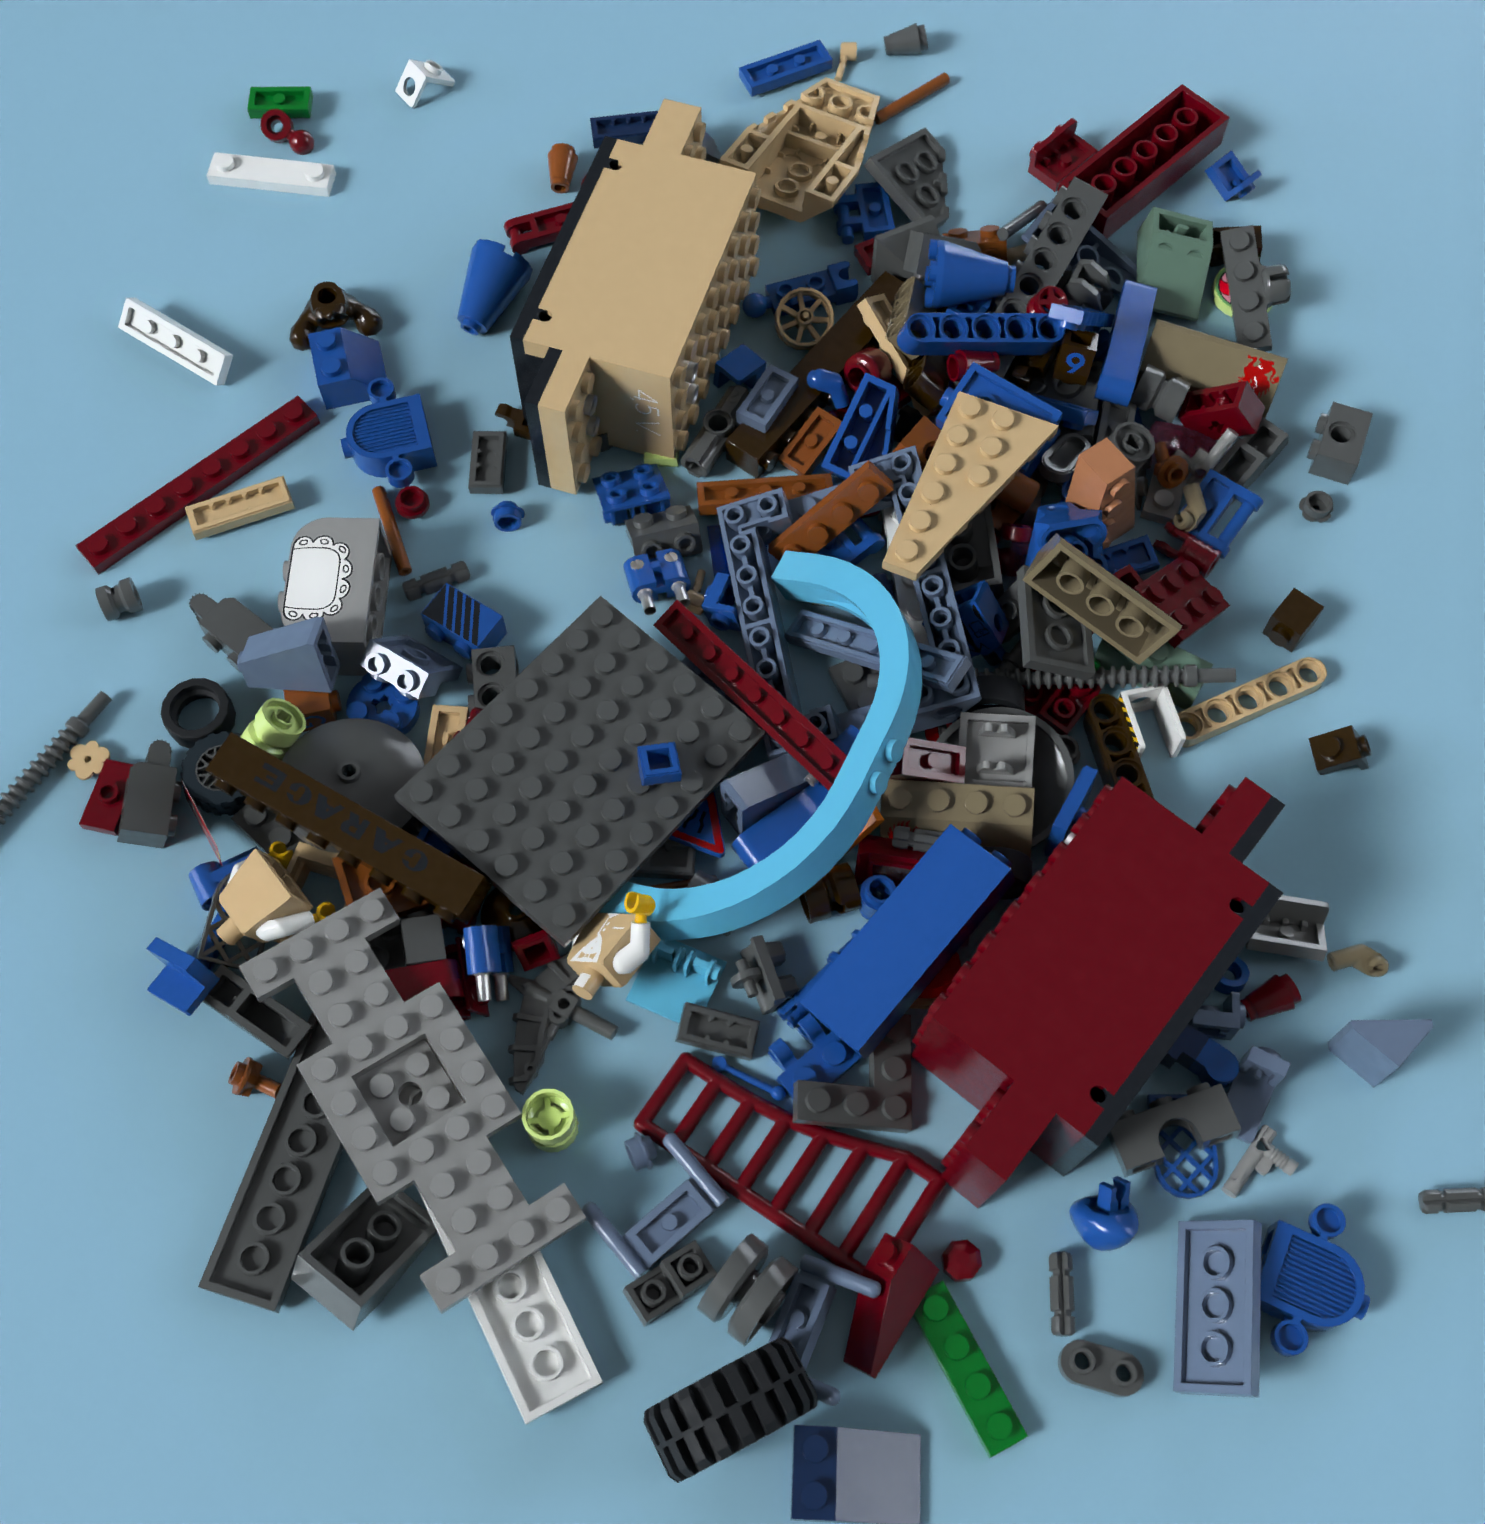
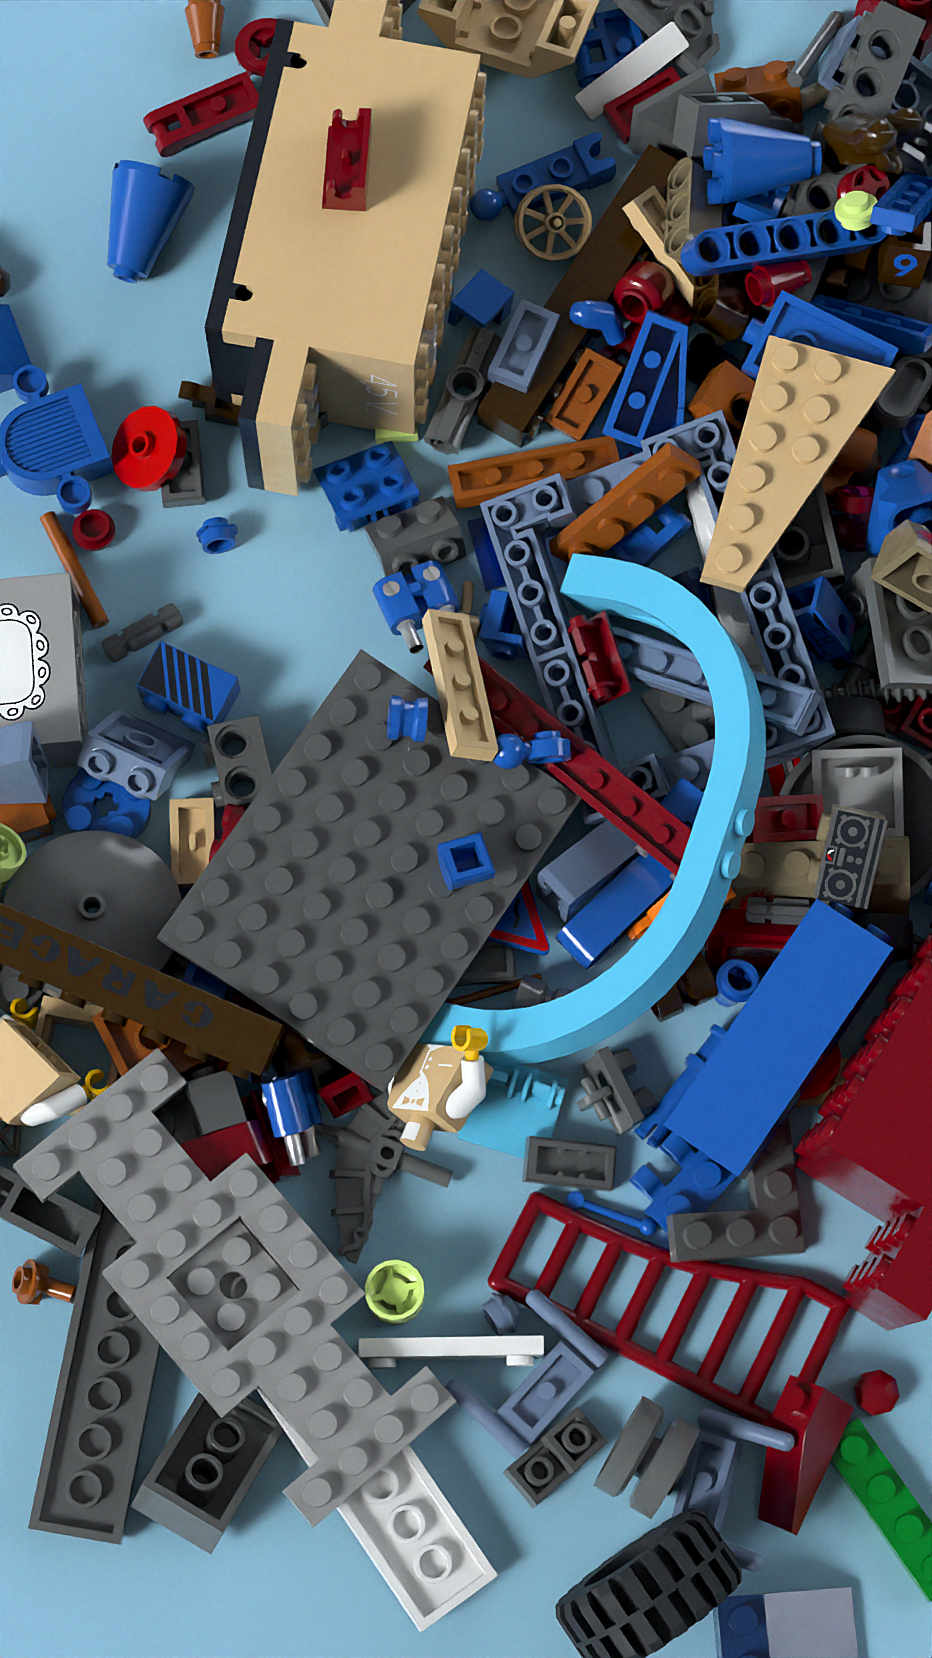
camera: 10 degrees left, 10 degrees up
none -> red plate [111,406,187,492]
none -> dark red hinge [322,108,372,212]
none -> white plate [359,1336,544,1369]
none -> blue wheel [387,695,428,743]
none -> tan plate [422,609,499,762]
none -> blue plate [493,731,571,769]
none -> dark red hinge [568,611,633,708]
none -> white sticker [575,22,689,120]
none -> brick [806,804,888,909]
none -> dark brown head [821,107,926,175]
none -> yellowish green plate [834,191,878,231]

